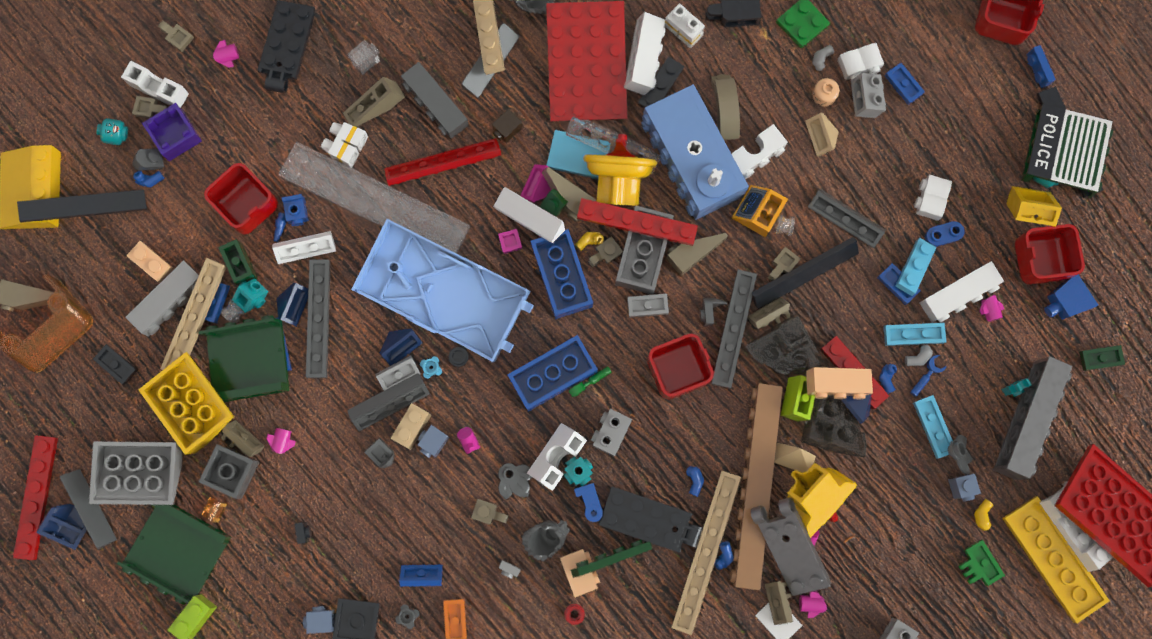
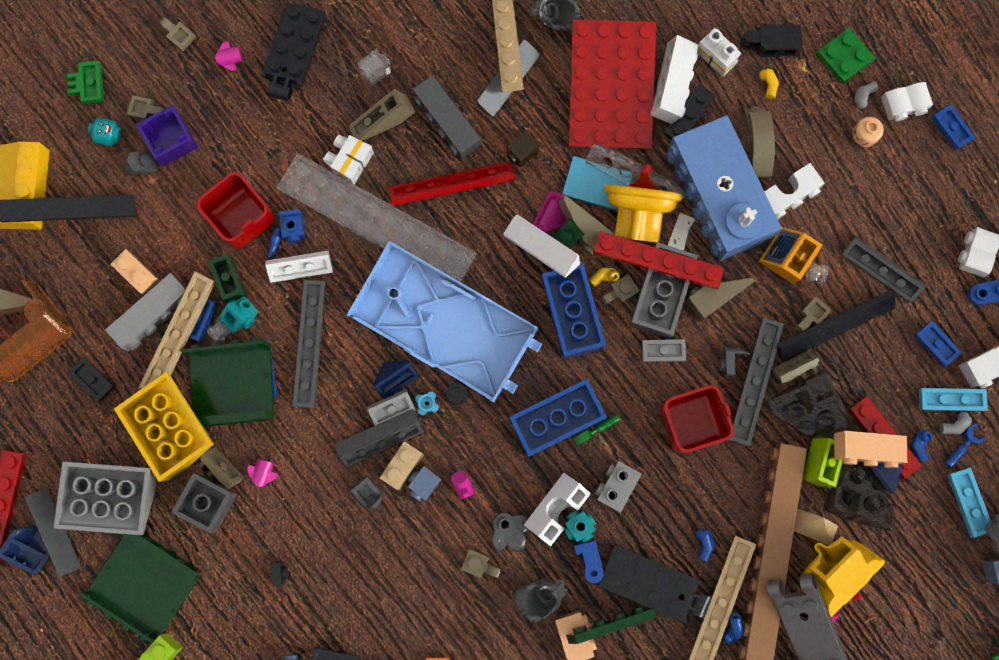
camera: 10 degrees right, 0 degrees up
white arch [121,61,189,108] -> none
blue arm [133,171,165,188] -> none
clear orange slope [201,497,227,523] -> none
dark blue slope [276,283,309,327] -> none
blue plate [399,565,443,586] -> none
dark pink plate [498,229,522,254] -> none
light grey plate [499,560,521,579] -> none
tan slope [805,113,839,156] -> none
light grey brick [851,73,886,118] -> none
medium azure plate [895,238,937,296] -> none
none -> green hinge [66,60,104,104]
none -> white sticker [668,213,695,250]
none -> yellow arm [759,68,779,99]

